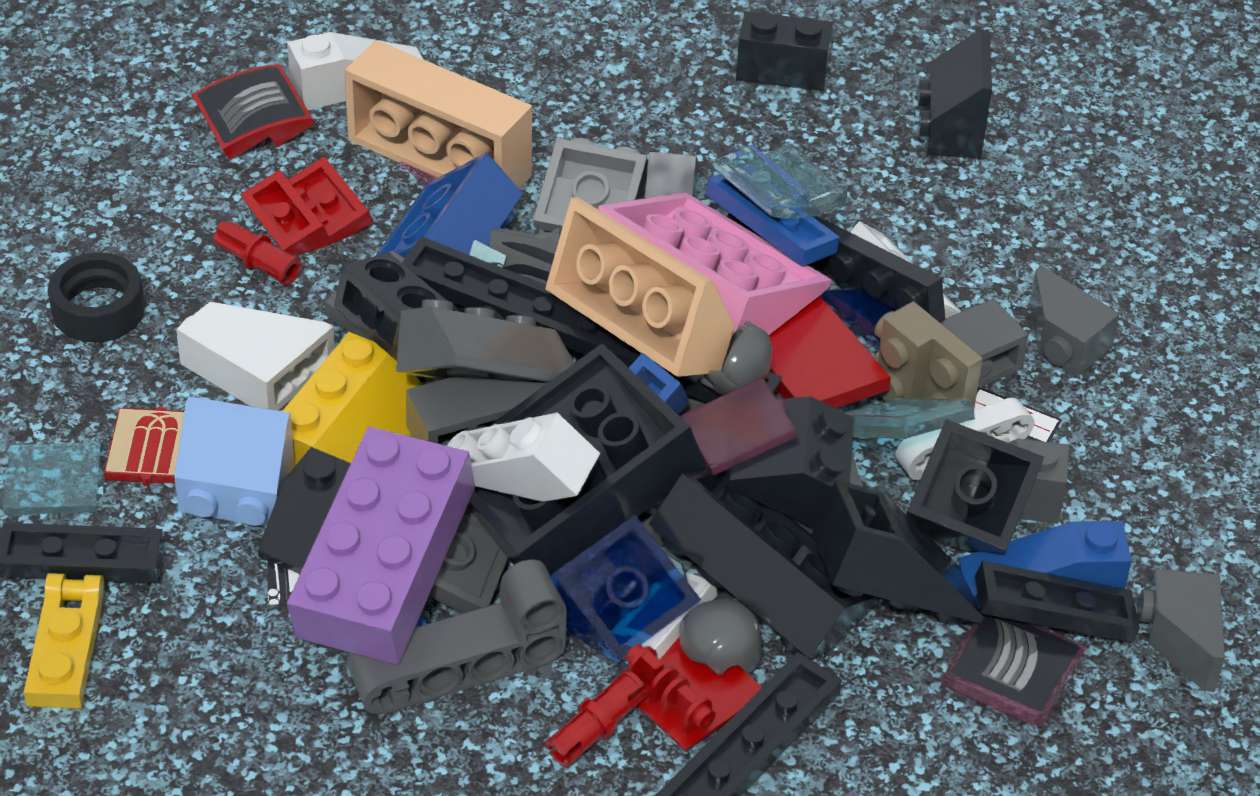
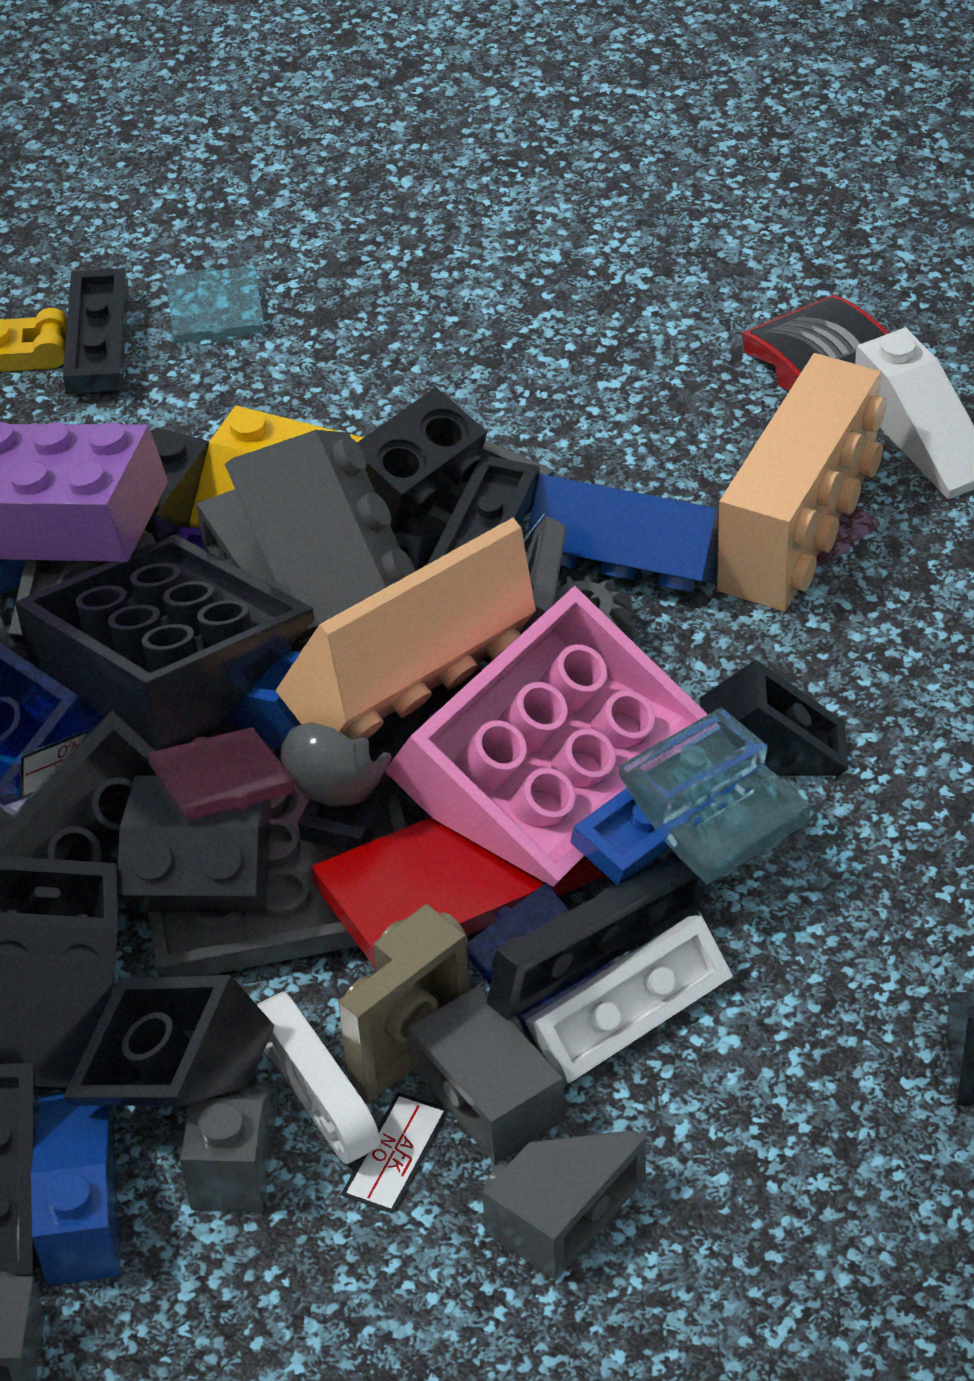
camera: 90 degrees right, 0 degrees up
black tyre [48,252,145,343] -> none
piece [104,406,184,486] -> none
light blue slope [175,396,295,527] -> none
white slope [176,302,335,411] -> none
red axle [213,221,302,286] -> none
red slope [240,156,374,255] -> none
white slope [447,413,600,502] -> none
light grey plate [533,138,648,233] -> none
clear light blue tile [844,398,975,439] -> none

